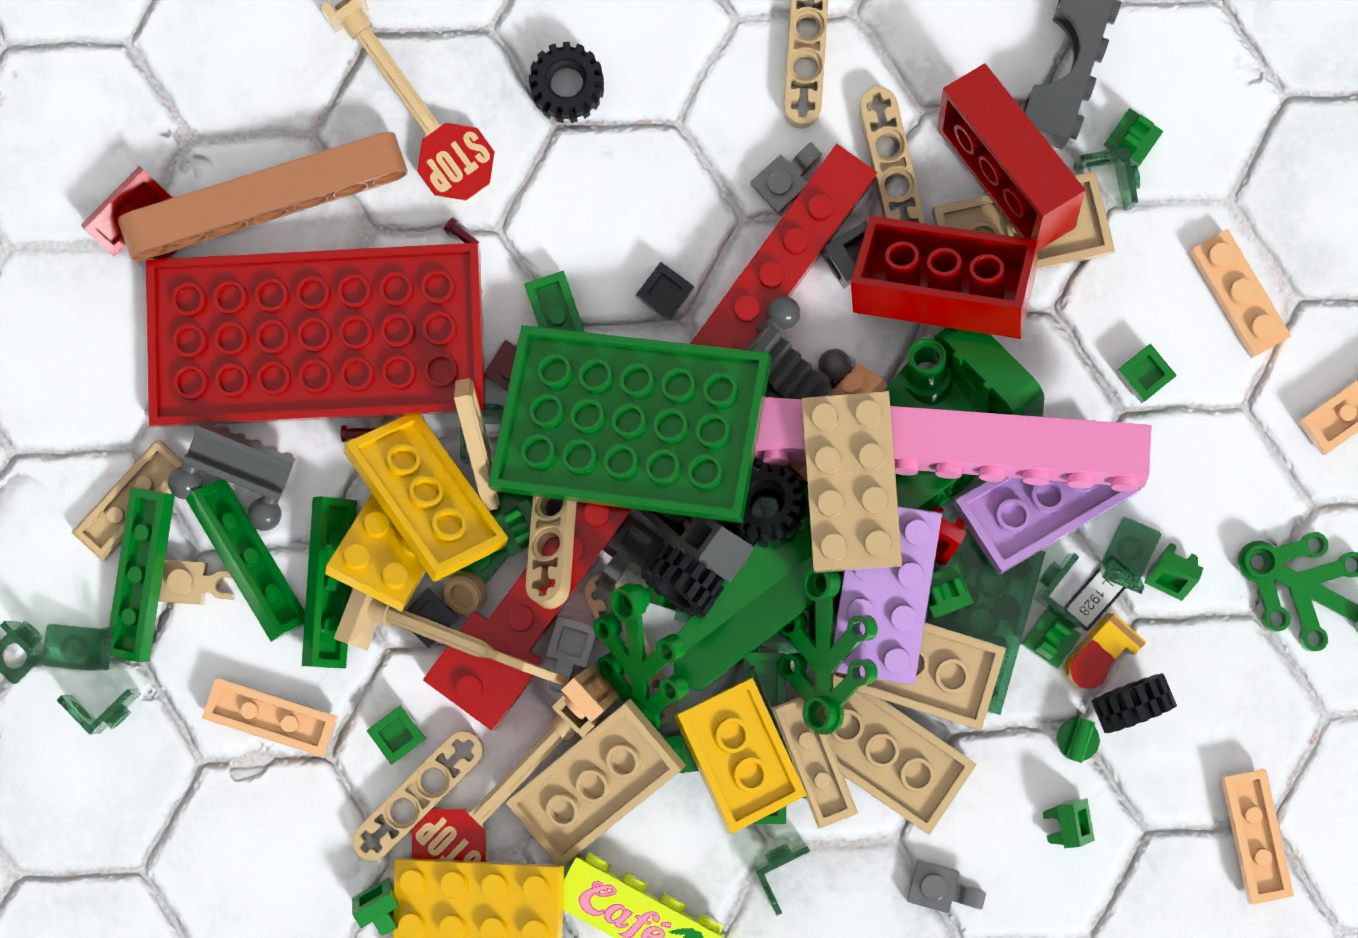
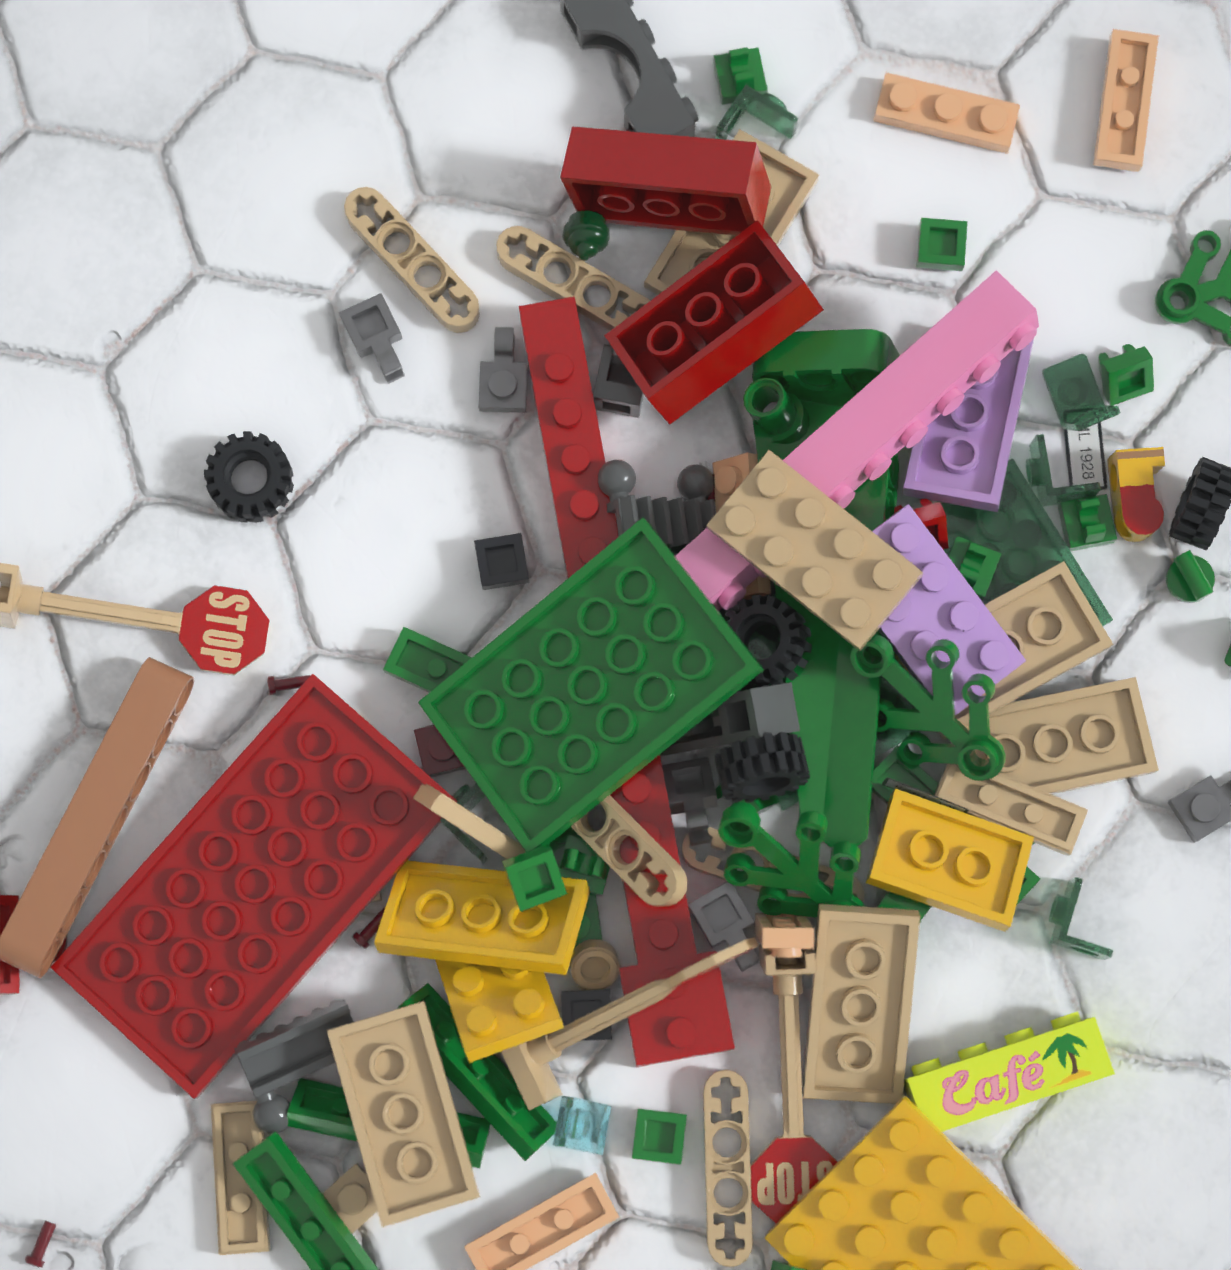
camera: 45 degrees left, 5 degrees down
none -> tan plate [327,1001,481,1227]
none -> flat silver plate [339,293,405,384]
none -> green tile [502,844,567,912]
none -> clear light blue plate [553,1096,611,1155]
none -> dark green plate [563,210,610,261]

